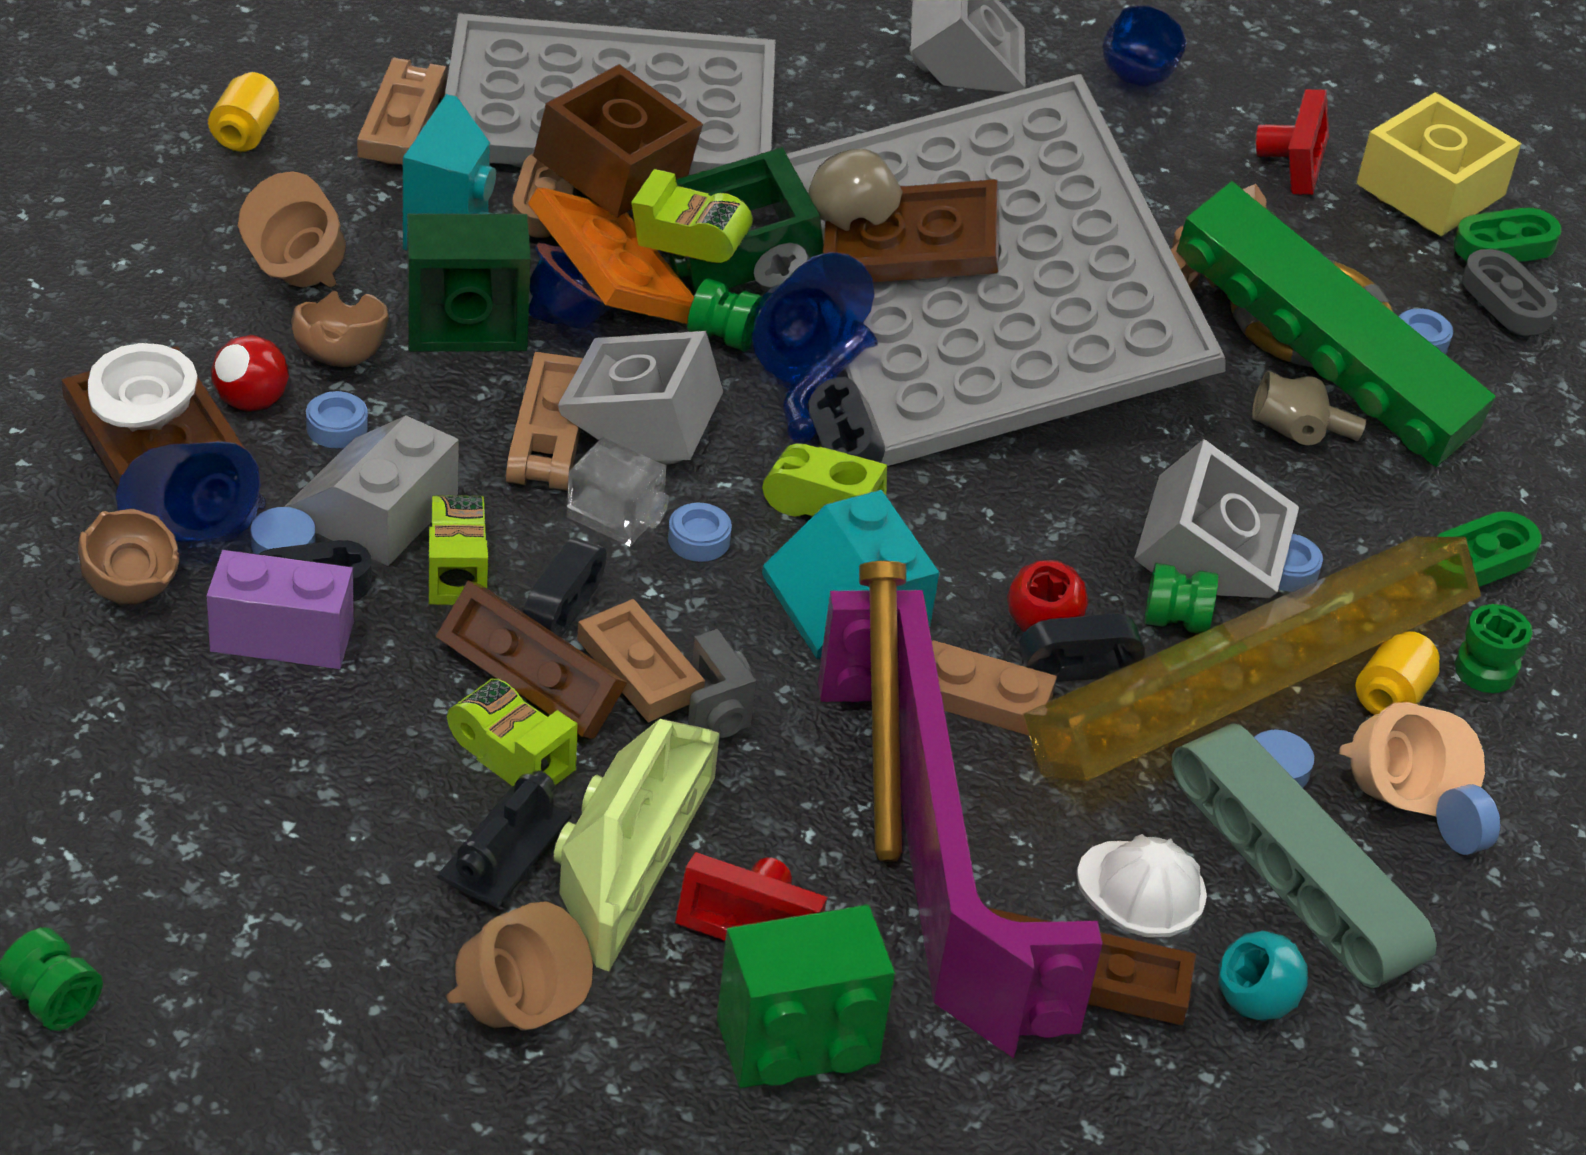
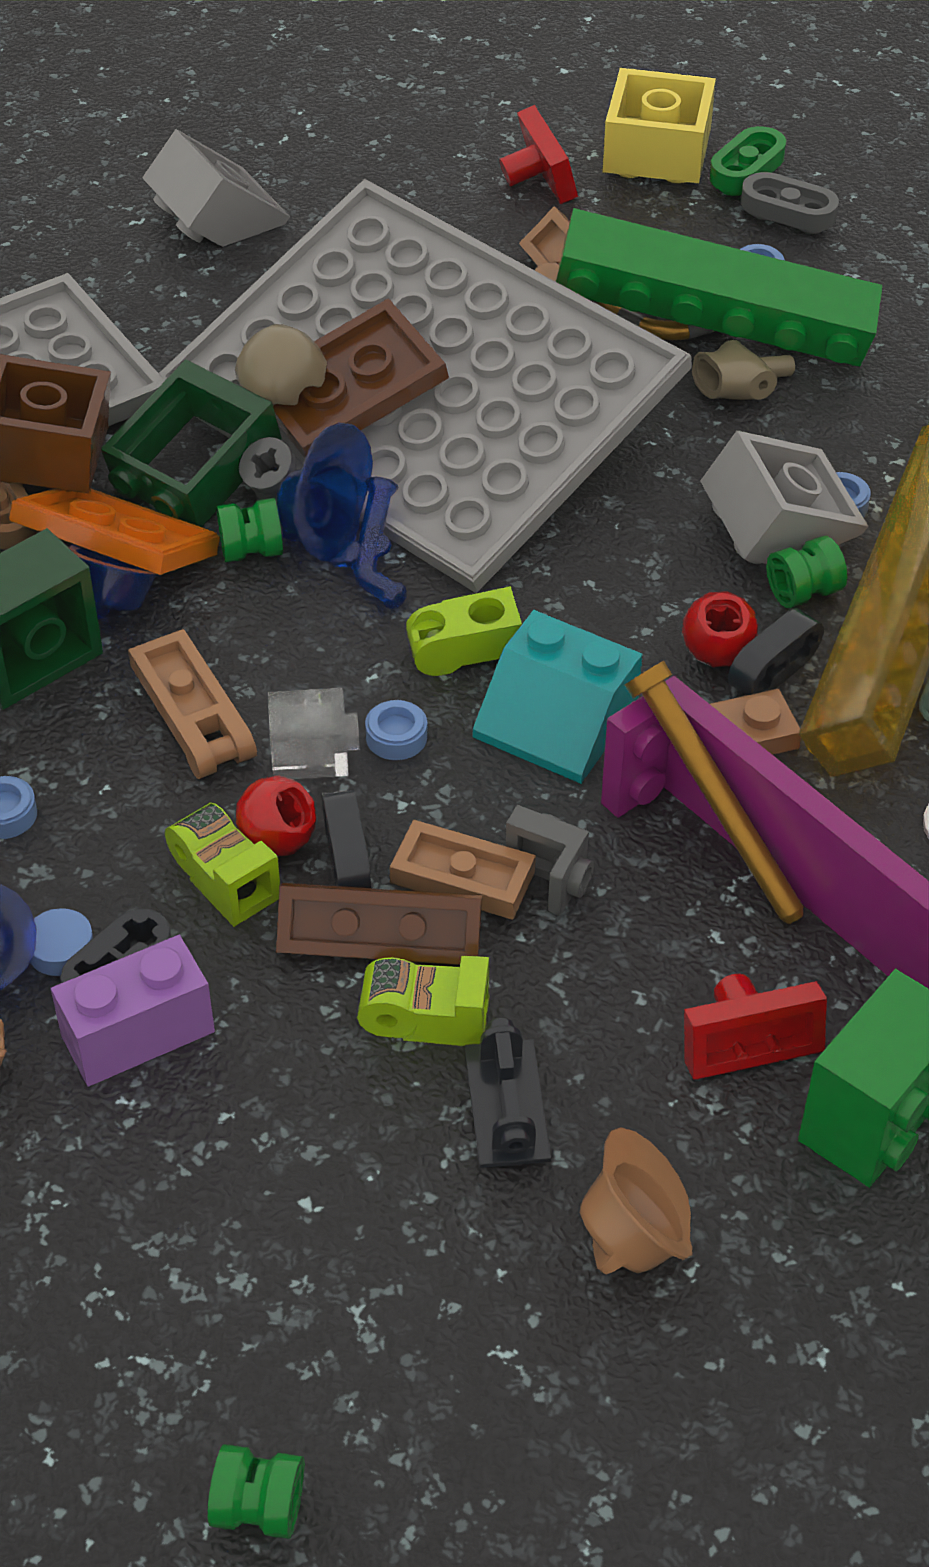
camera: 30 degrees left, 5 degrees up
light grey slope [284,416,459,566] -> none
yellowish green wedge [553,719,720,971] -> none
light grey slope [558,331,723,464] -> none
lime leg [631,169,753,263] -> none
black beam [809,377,885,463] -> none
clear blue hair [1102,6,1187,87] -> none
none -> red piece [236,775,316,857]

